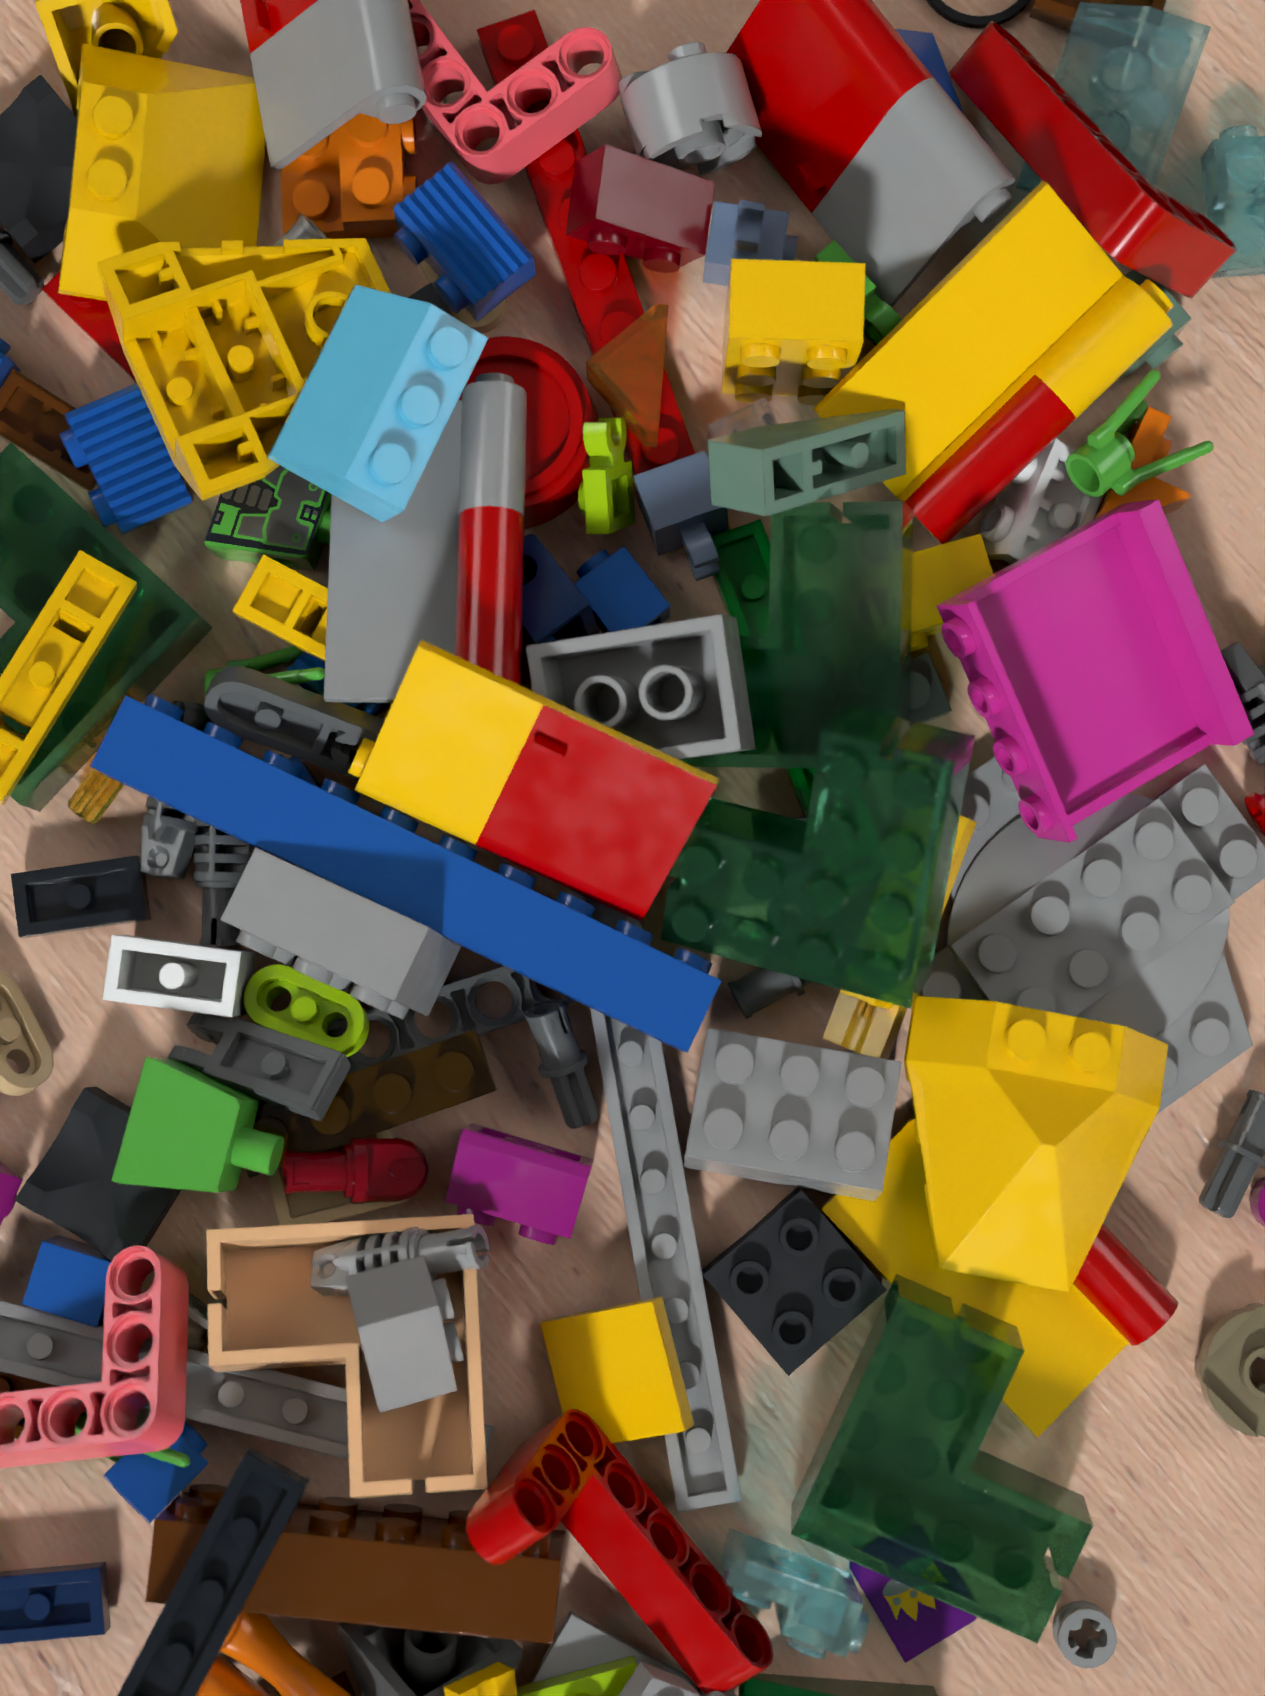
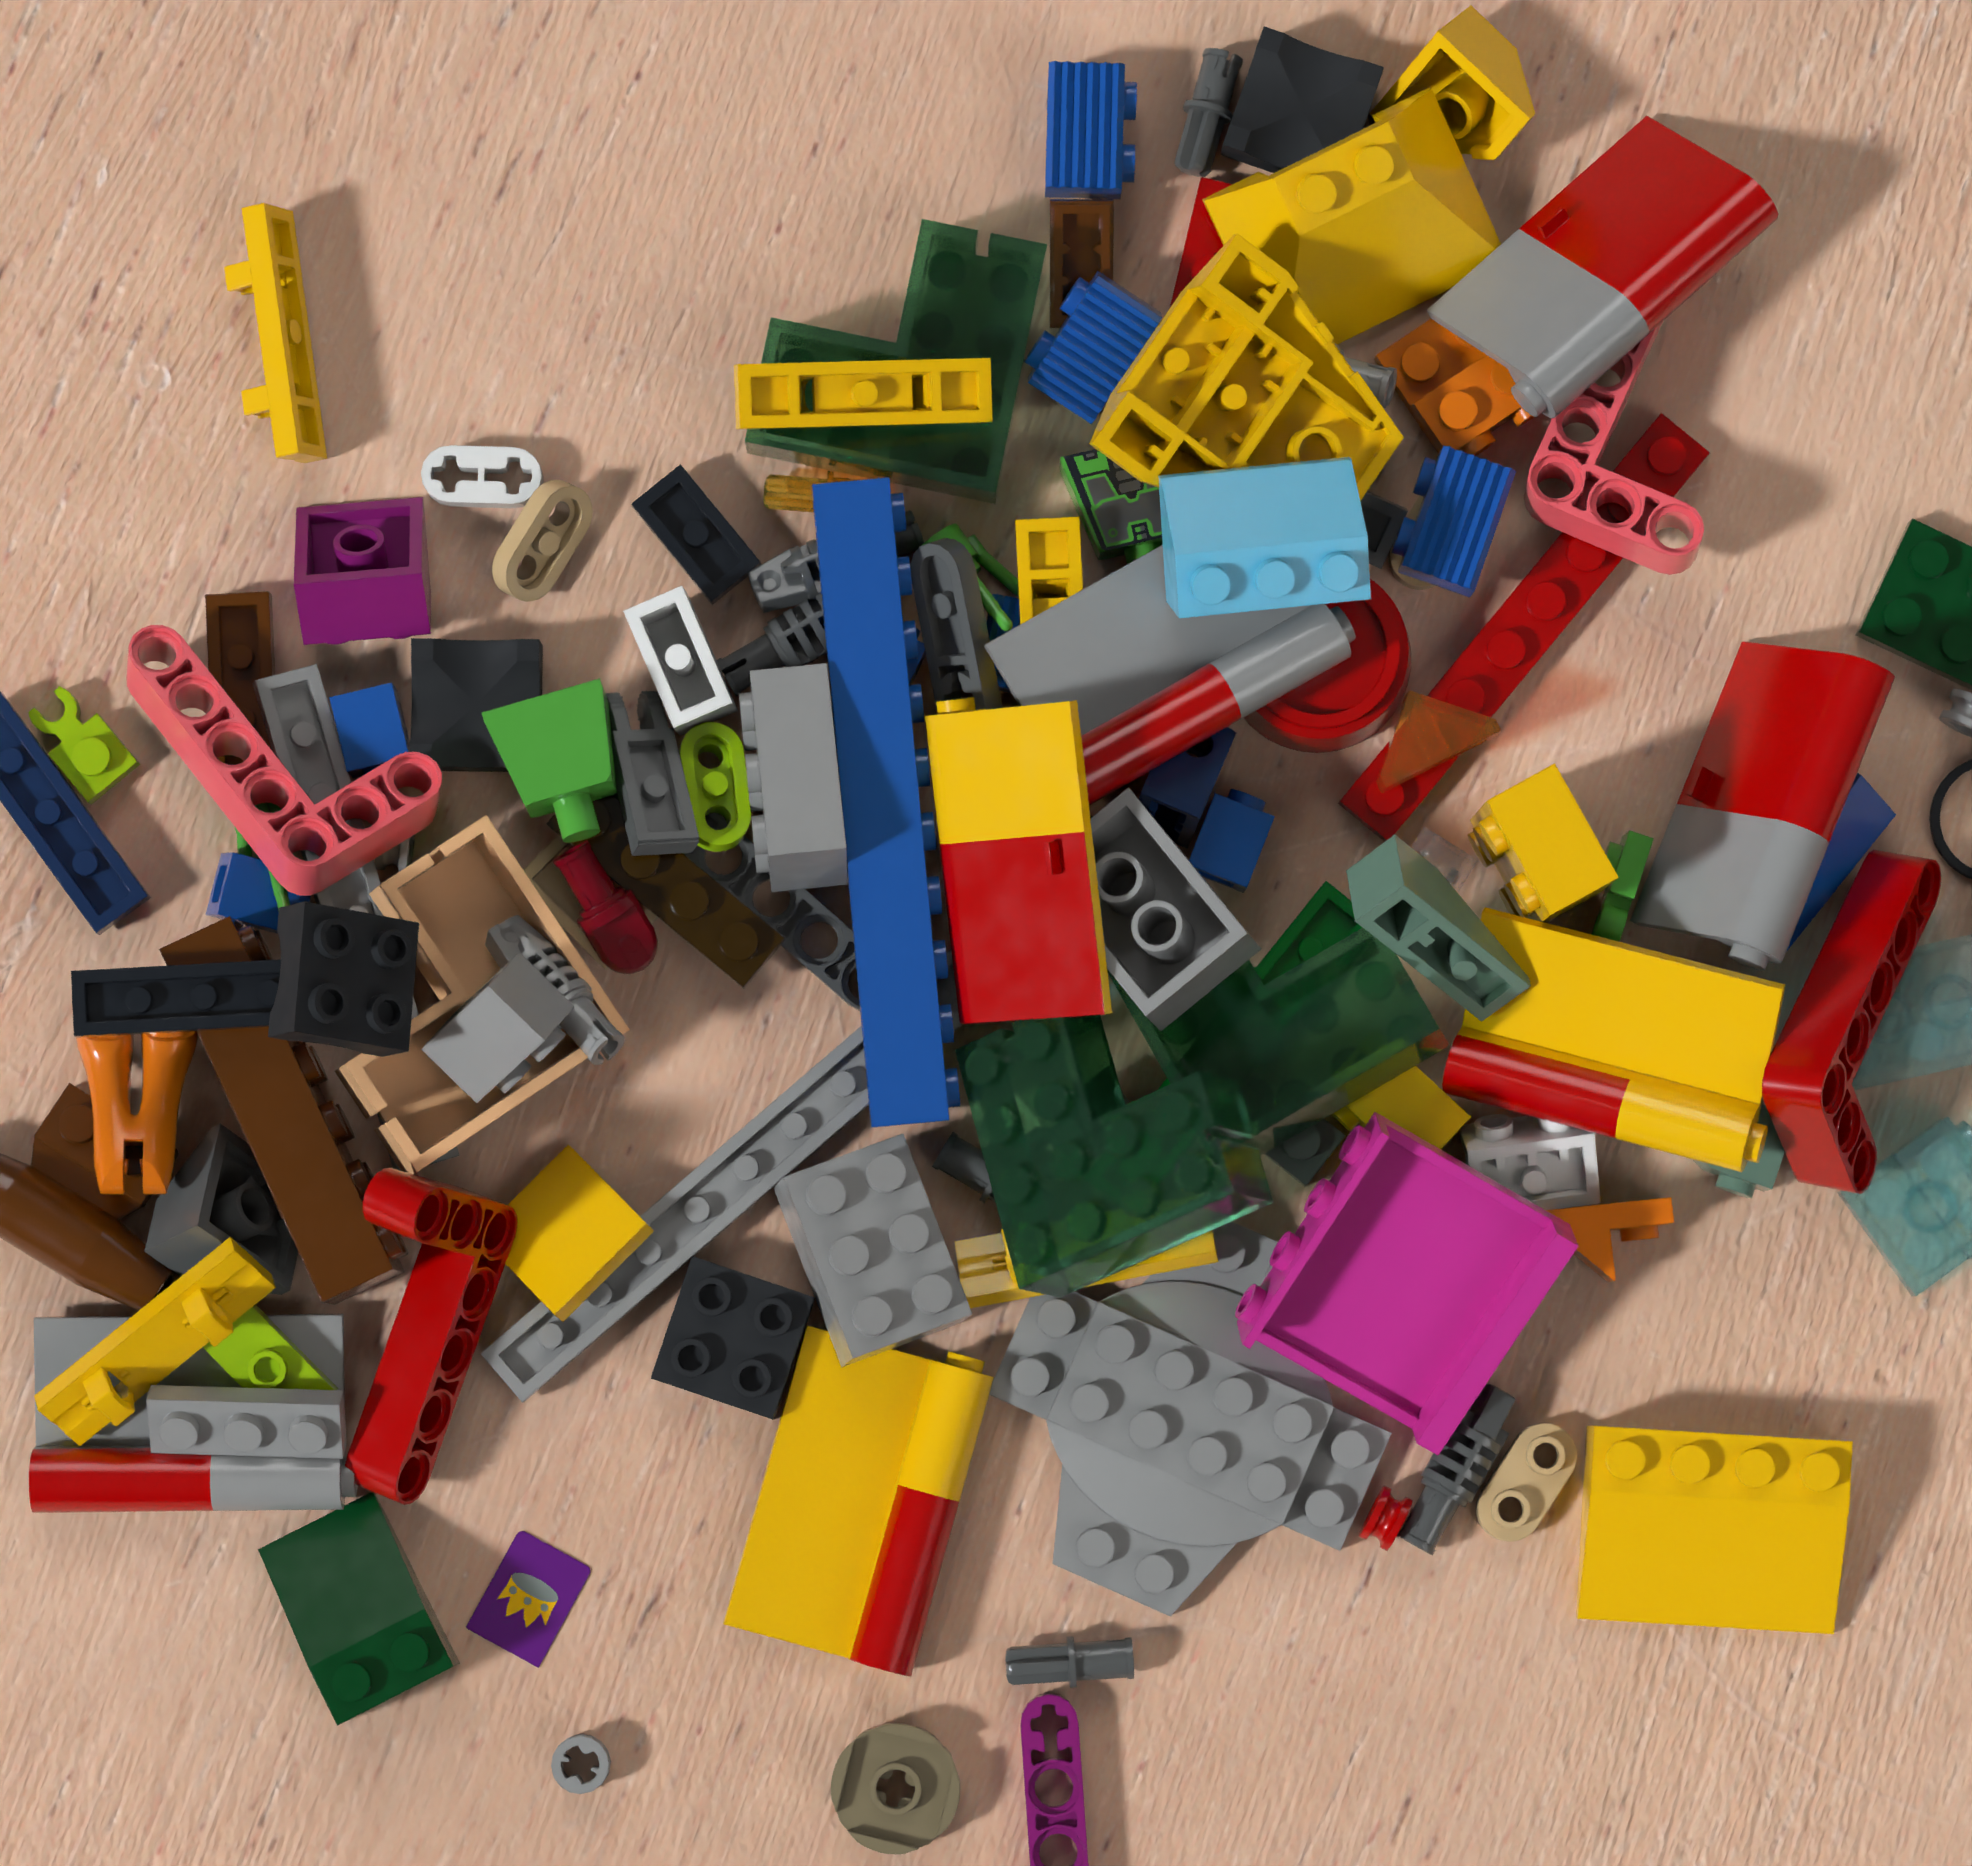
camera: 55 degrees right, 0 degrees up
magenta slope [445,1123,594,1245] -> none
dark grey axle [525,999,599,1129] -> none
dark red brick [566,144,715,273] -> none
lime plate [578,417,635,534] -> none
light grey brick [618,42,762,176] -> none
sand blue brick [633,450,729,581] -> none
sand blue brick [703,199,798,286] -> none
clear light blue plate [721,1528,869,1659] -> none
clear green piece [791,1274,1093,1644] -> none
yellow wedge [904,996,1168,1292] -> none
bright green plant [1066,369,1214,498] -> none
none -> black brick [268,901,419,1057]

